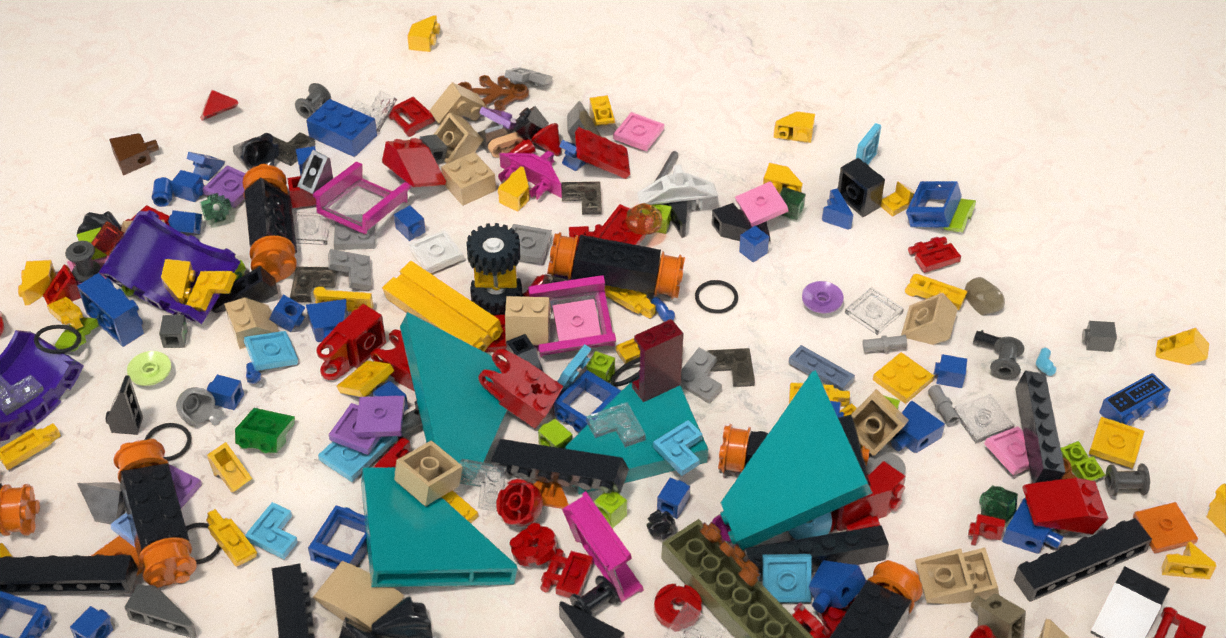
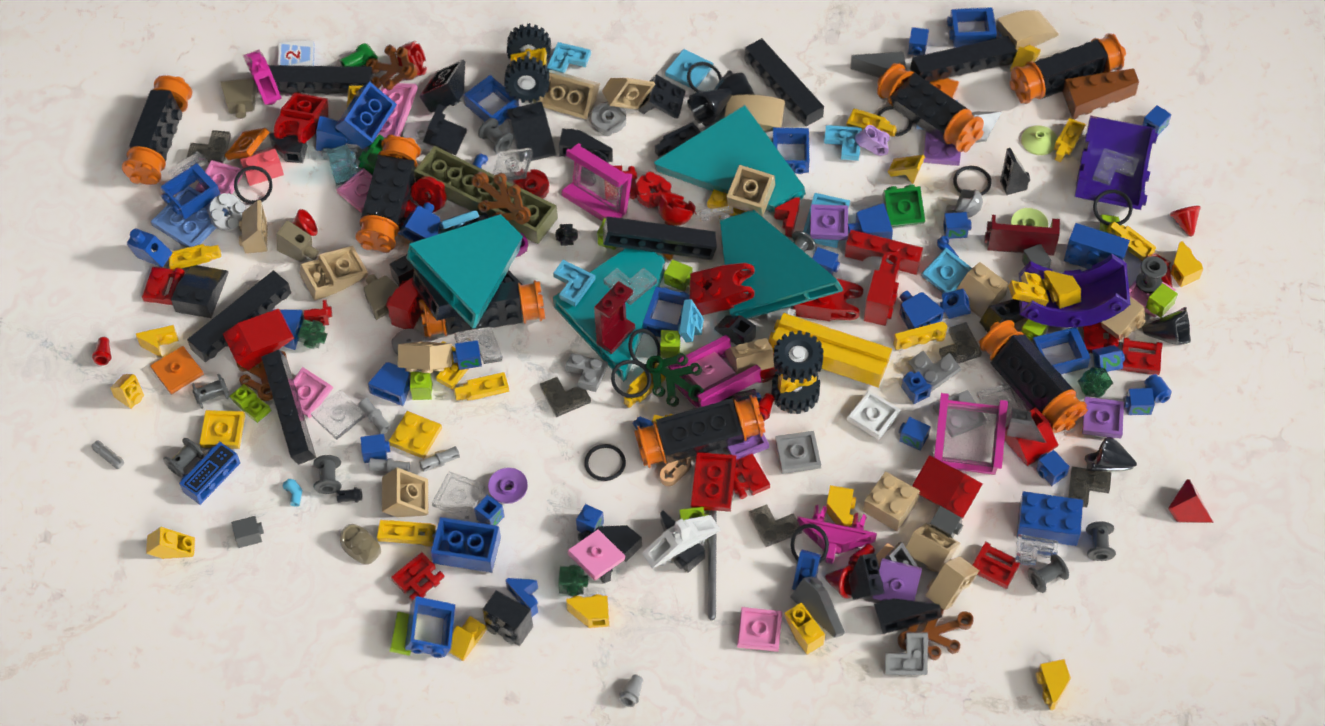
camera: 160 degrees right, 10 degrees up
clear red slope [91,221,124,256] -> none
reddish brown torso [109,133,159,176] -> none
blue slope [186,152,225,181] -> none
yellow plate [336,360,394,397] -> none
medium lavender plate [355,396,405,437] -> none
red plate [575,127,630,179] -> none
clear orange piece [626,203,662,235] -> none
blue brick [657,477,690,519] -> none
yellow slope [773,111,815,143] -> none
sand blue plate [788,345,855,391] -> none
medium azure plate [856,123,882,165] -> none
none -> dark grey hose [163,438,204,477]
none -> dark tan torso [364,274,399,320]
none -> light grey pin [369,458,410,473]
none -> blue brick [431,517,501,573]
none -> blue brick [474,495,505,526]
none -> light grey cone [619,675,644,707]
none -> dark green plant [646,353,705,407]
none -> black hinge [654,122,701,157]
none -> black tyre [790,524,829,564]
none -> red arch [845,230,923,275]
none -> blue torso [848,203,893,240]
none -> lavender piece [855,125,890,156]
none -> black slope [874,598,942,634]
none -> blue brick [901,371,932,404]
none -> dark red panel [984,215,1060,256]
none -> yellowish green dish [1021,125,1057,155]
none -> dark grey hose [1027,554,1069,593]
none -> blue window [1032,327,1091,375]

